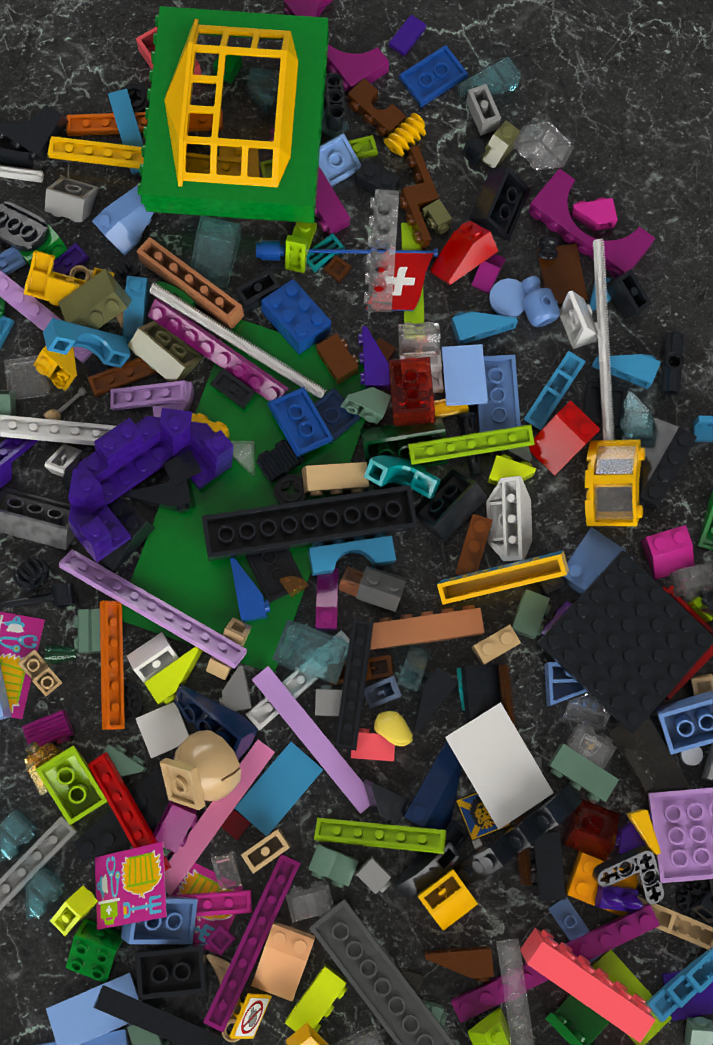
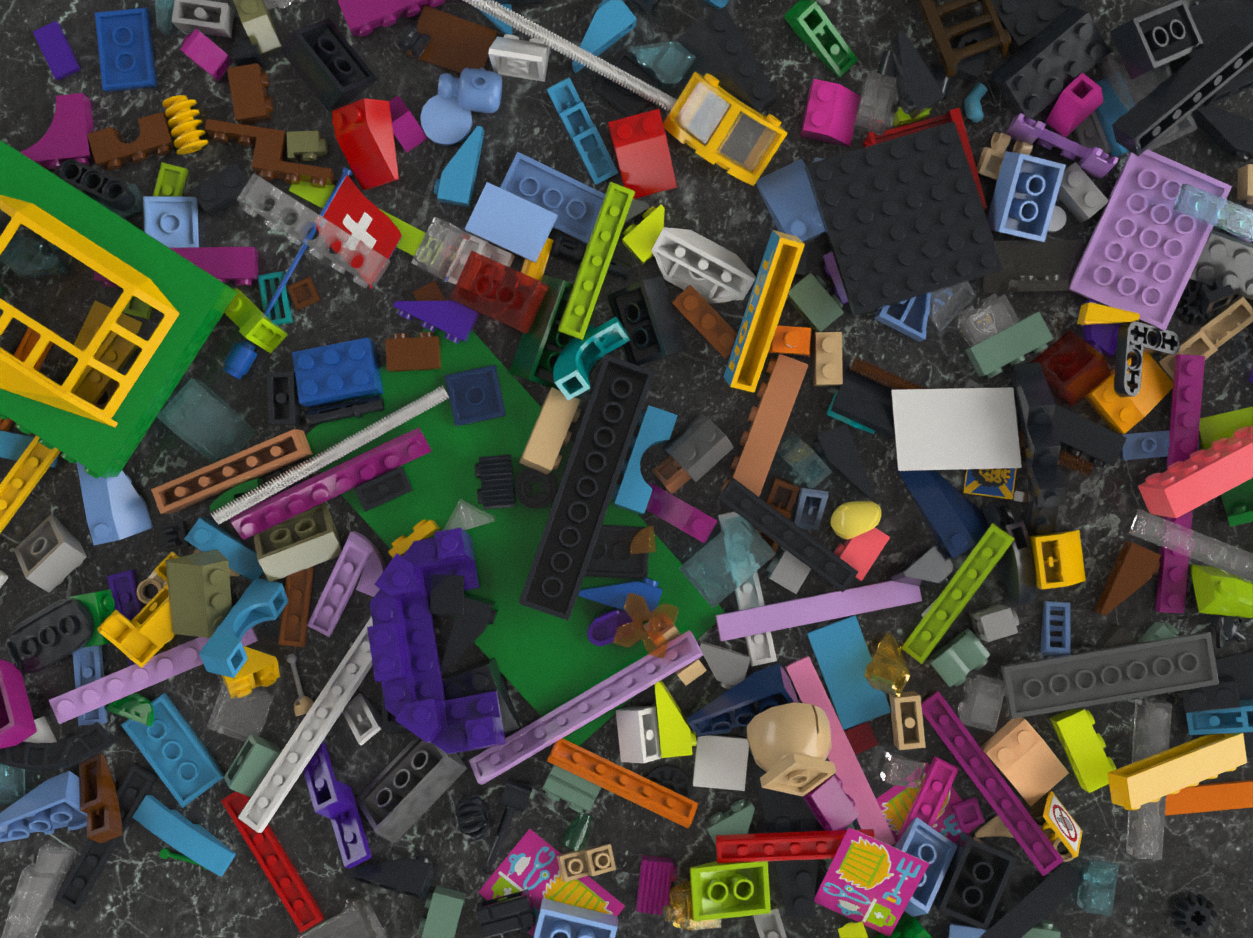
camera: 60 degrees left, 10 degrees up
blue tile [267,387,334,457] -> none
sand green slope [340,387,391,424] -> none
dark purple tile [595,885,643,912] -> none
none -> magenta slope [180,29,234,82]
none -> reddish brown brick [227,63,274,125]
none -> black pin [305,394,385,427]
none -> dark purple bracket [587,608,637,646]
none -> clear orange plant [614,593,679,658]
none -> orange torso [767,326,812,358]
none -> clear yellow slope [864,632,910,697]
none -> medium blue slope [1041,601,1071,656]

